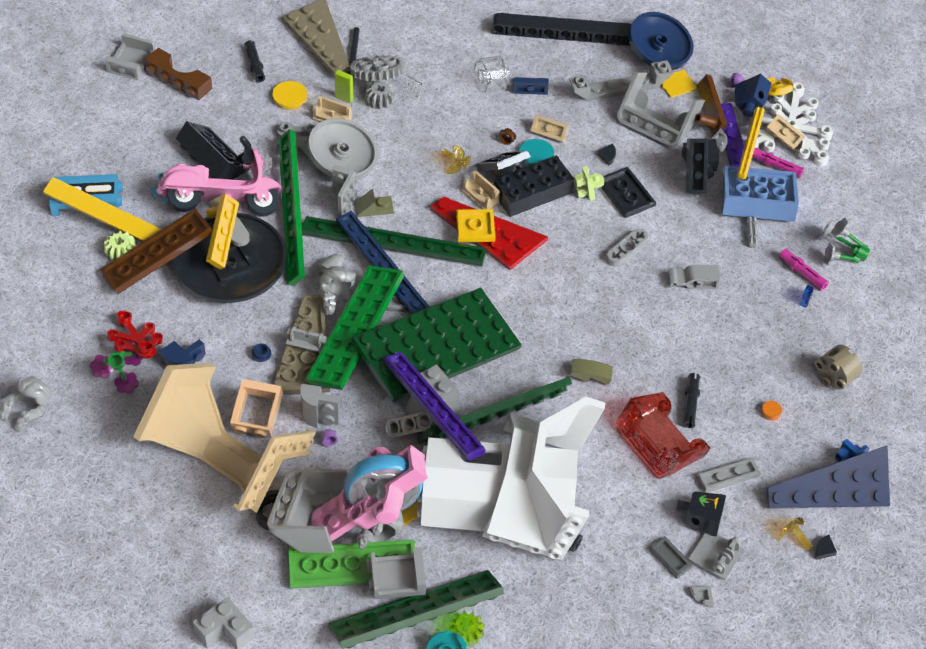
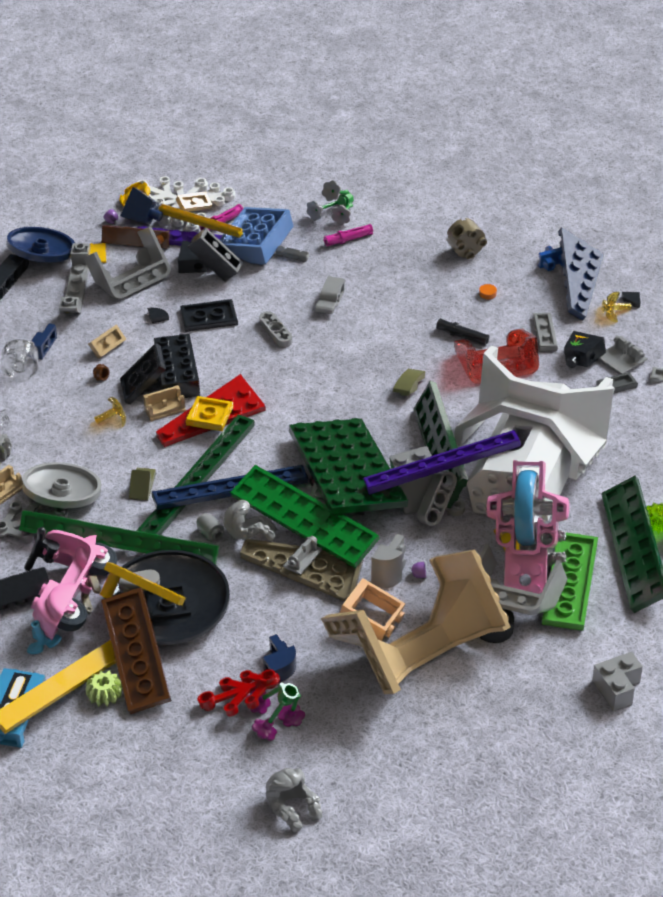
camera: 70 degrees left, 10 degrees down
dark blue plate [252,343,272,362] -> none
light grey bracket [332,164,357,217] -> none
light grey panel [367,547,426,599] -> none
teal tile [519,139,554,165] -> none
yellowish green hips [574,166,604,200] -> none
light grey tile [711,128,727,153] -> none
clear blue tile [800,285,814,308] -> none

